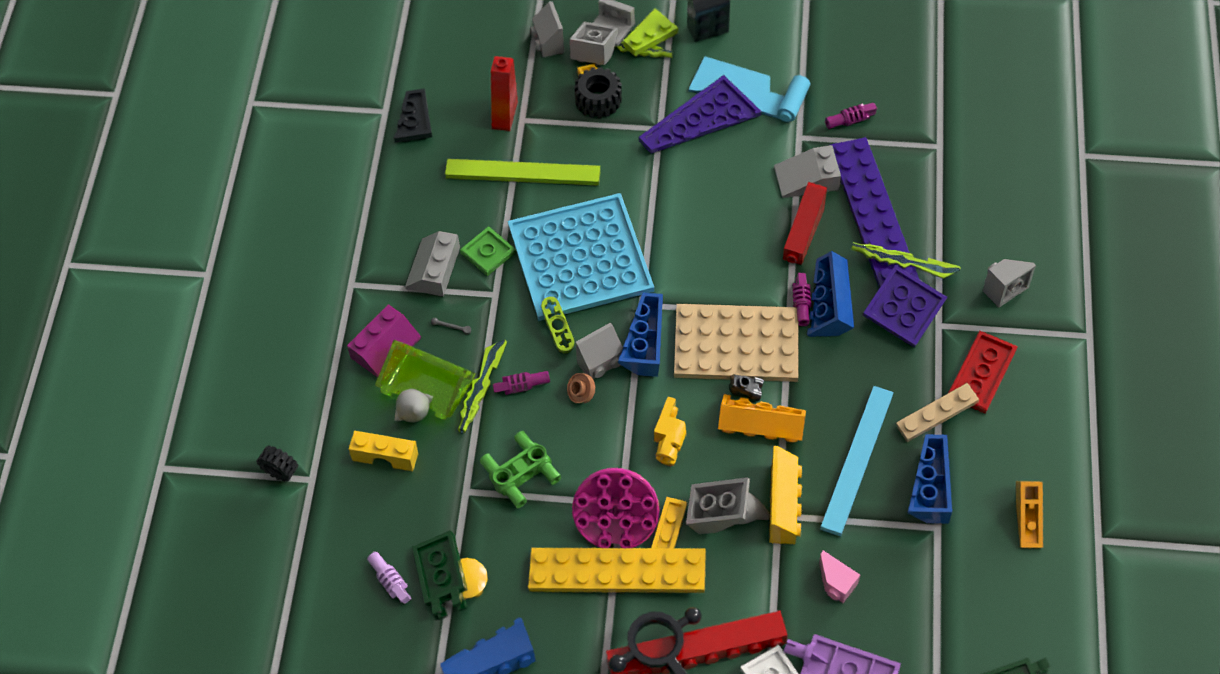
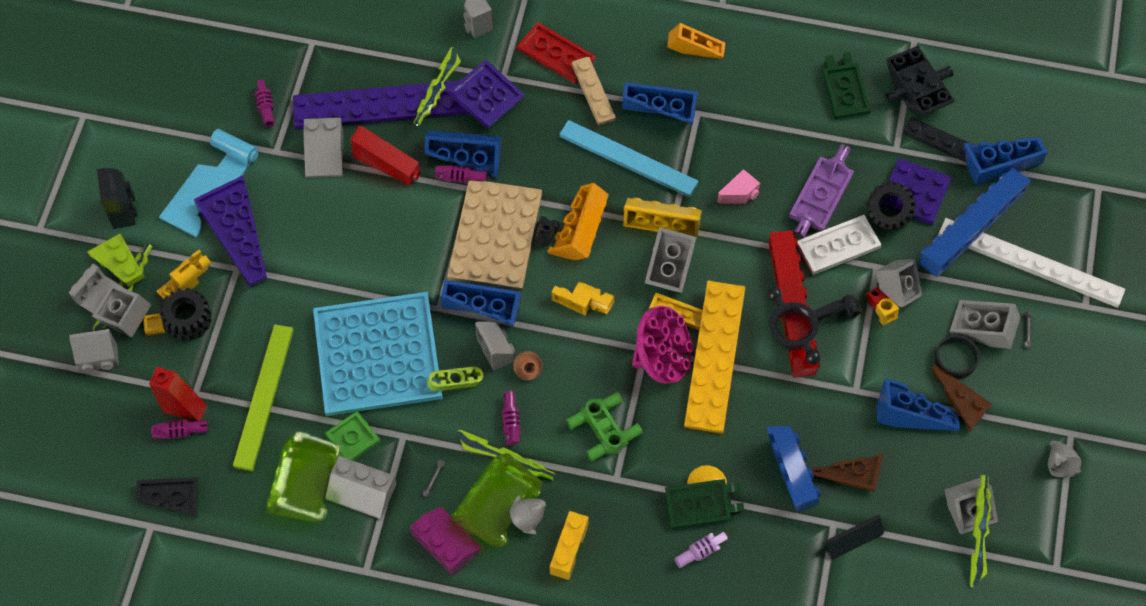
camera: 85 degrees left, 5 degrees up
none -> magenta hinge [151,419,208,439]
none -> yellow plate [156,249,211,300]
none -> clear neon green windscreen [266,431,342,523]

